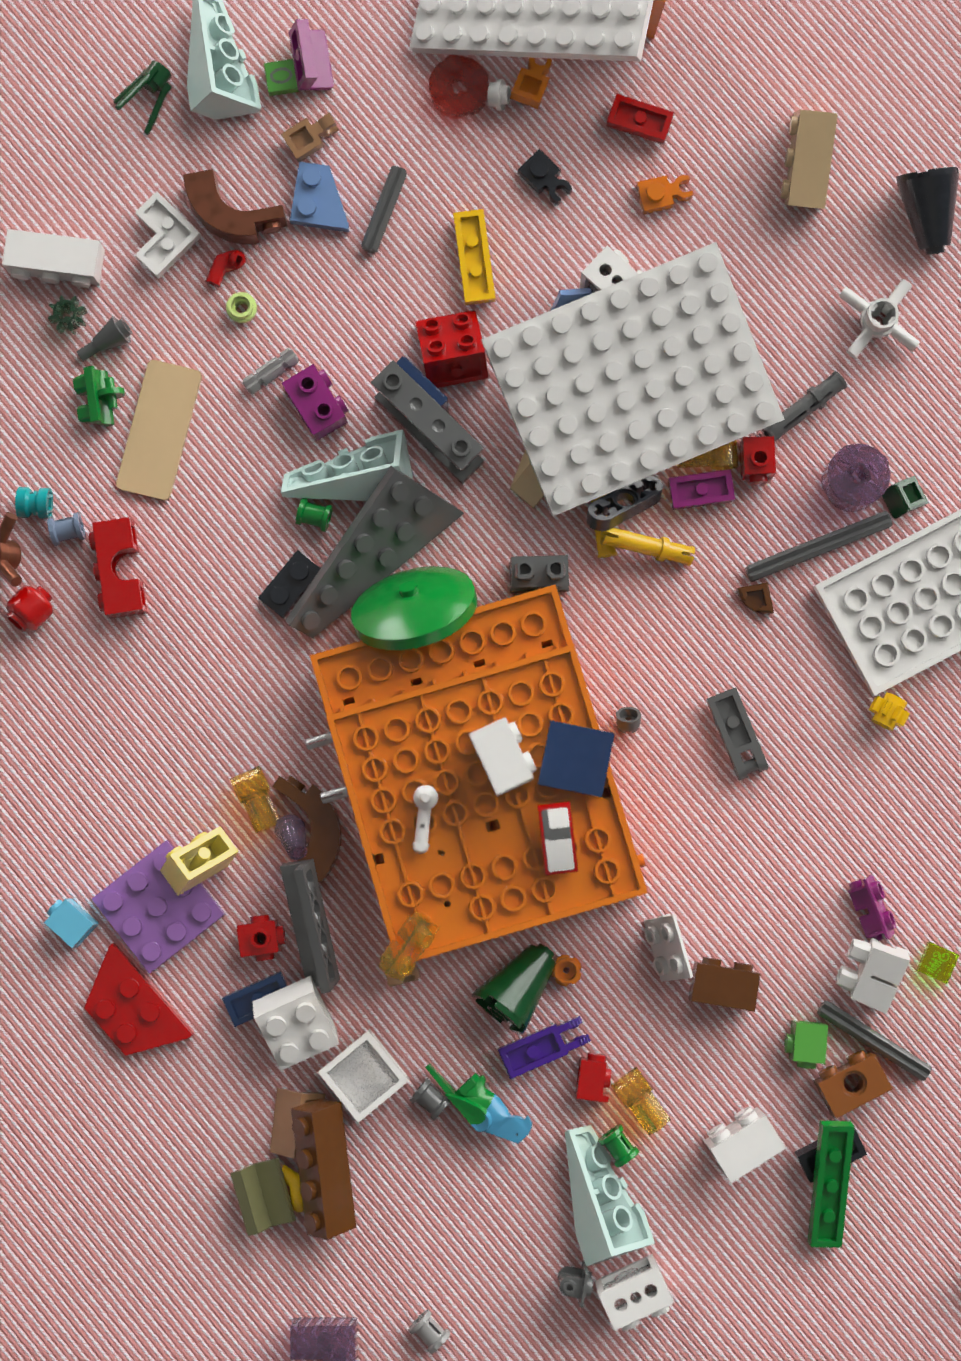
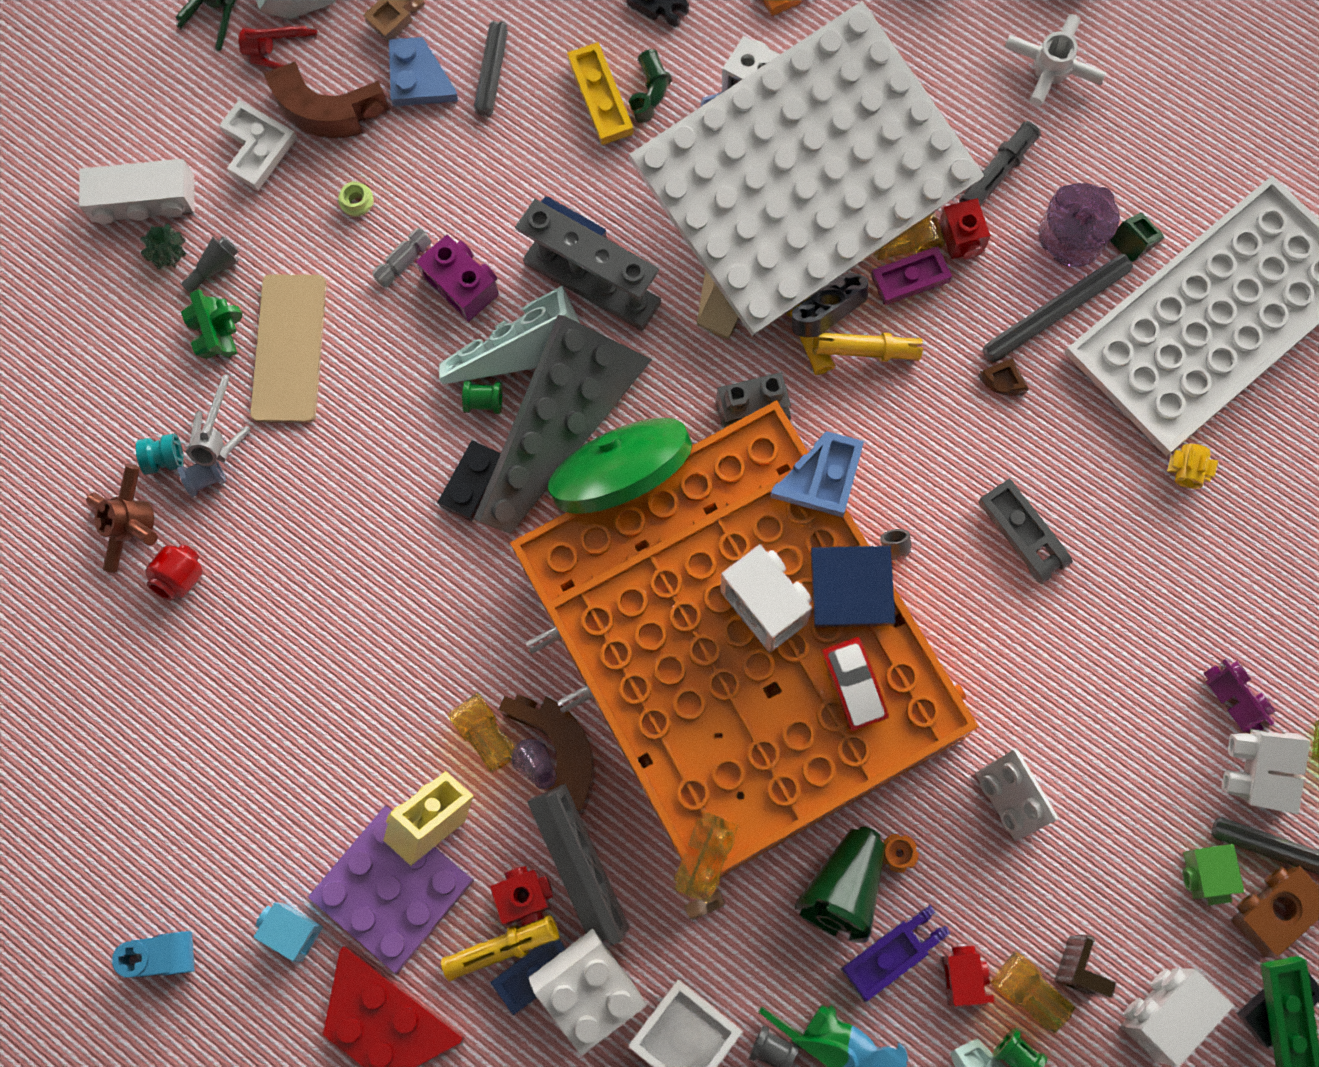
camera: 10 degrees left, 10 degrees down
red arch [89,517,148,619] -> none
red arm [206,249,246,287] -> none
white piece [412,785,438,854] -> none
red bracket [416,310,489,388] -> none
reddish brown brick [688,957,761,1012] -> none
none -> light grey plant [186,375,250,466]
none -> red plant [238,26,318,69]
none -> yellow pin [441,915,559,982]
none -> dark green piece [628,49,672,123]
none -> medium blue wing [770,431,864,517]
none -> dark brown panel [1054,934,1117,998]

